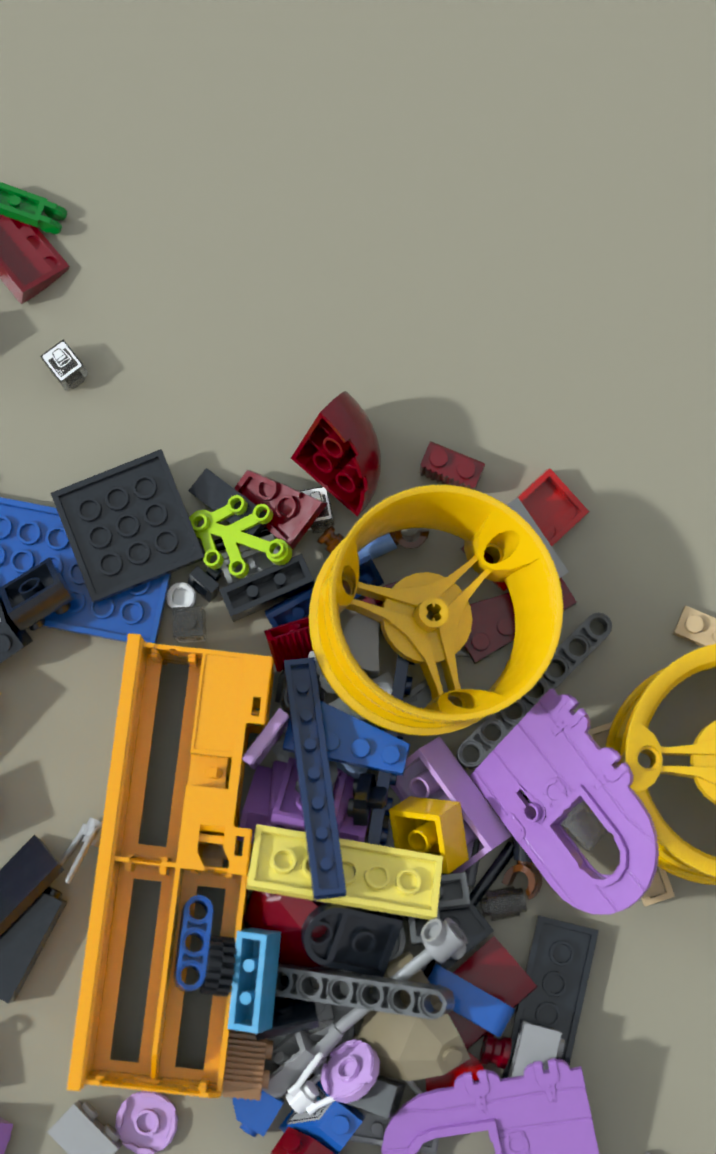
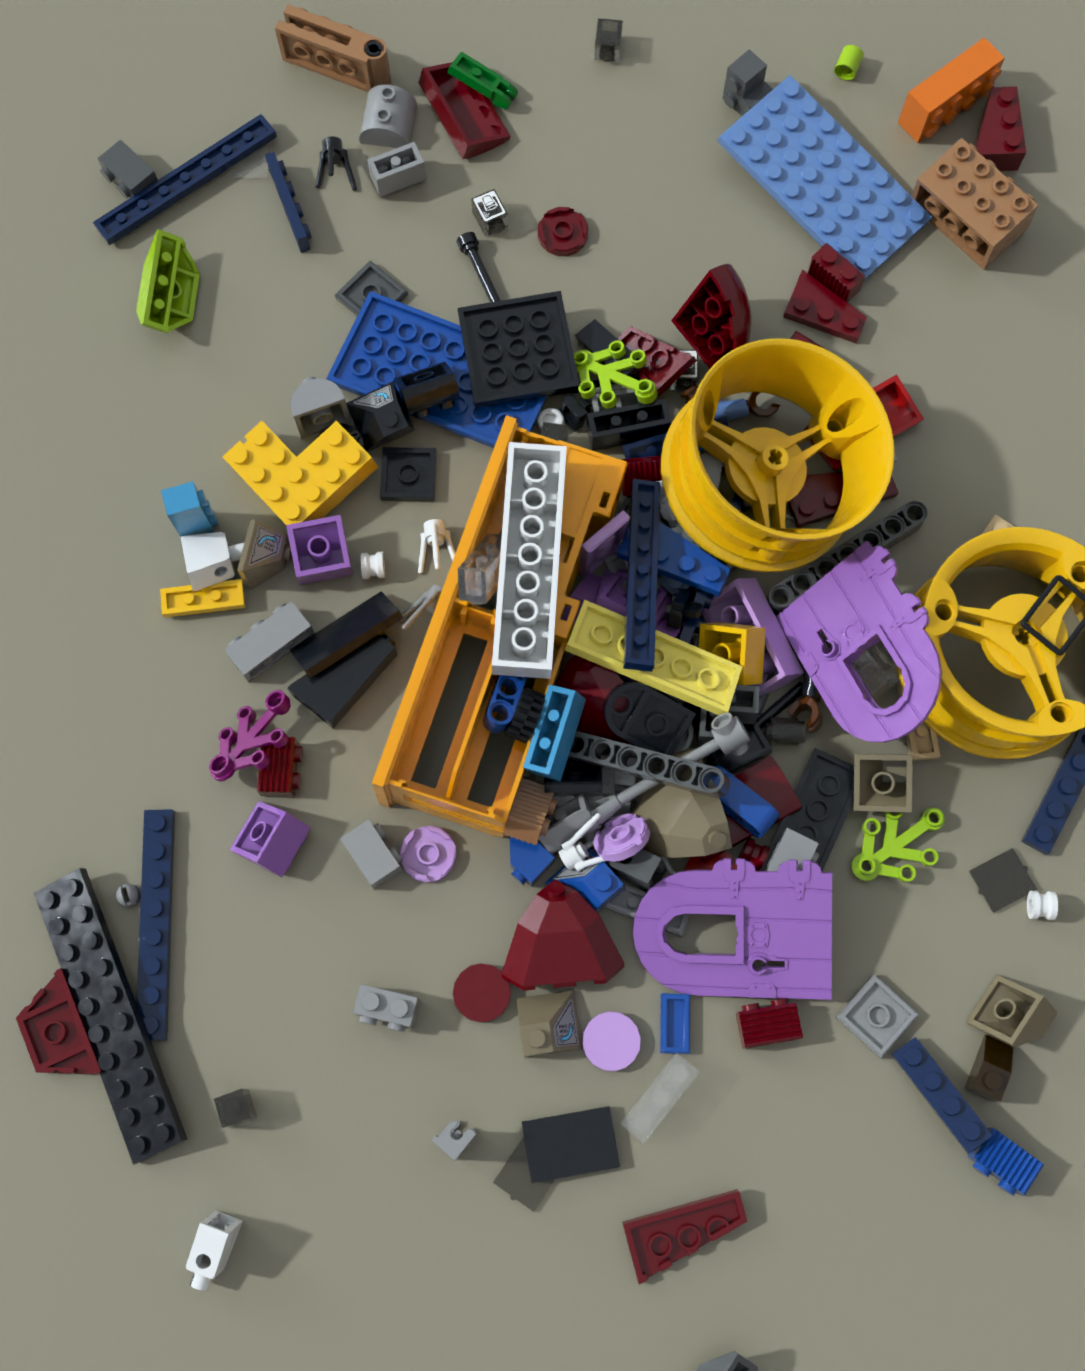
camera: 10 degrees right, 5 degrees down
none -> white wheel [361,551,385,580]
none -> black tile [380,447,436,502]
none -> white plant [418,519,456,574]
none -> black piece [456,232,501,302]
none -> clear brick [458,533,502,605]
none -> white brick [492,442,567,679]
none -> dark red tile [538,207,588,256]
none -> clear smoke brick [594,18,623,62]
none -> medium blue plate [717,75,932,281]
none -> dark grey brick [722,49,773,116]
none -> dark red wing [784,269,867,344]
none -> dark red brick [807,243,866,303]
none -> lime beam [834,45,864,80]
none -> lime plant [851,807,945,883]
none -> dark tan slope [854,754,913,812]
none -> orange brick [898,37,1005,143]
none -> medium nougat brick [912,138,1038,270]
none -> dark red wedge [974,86,1026,171]

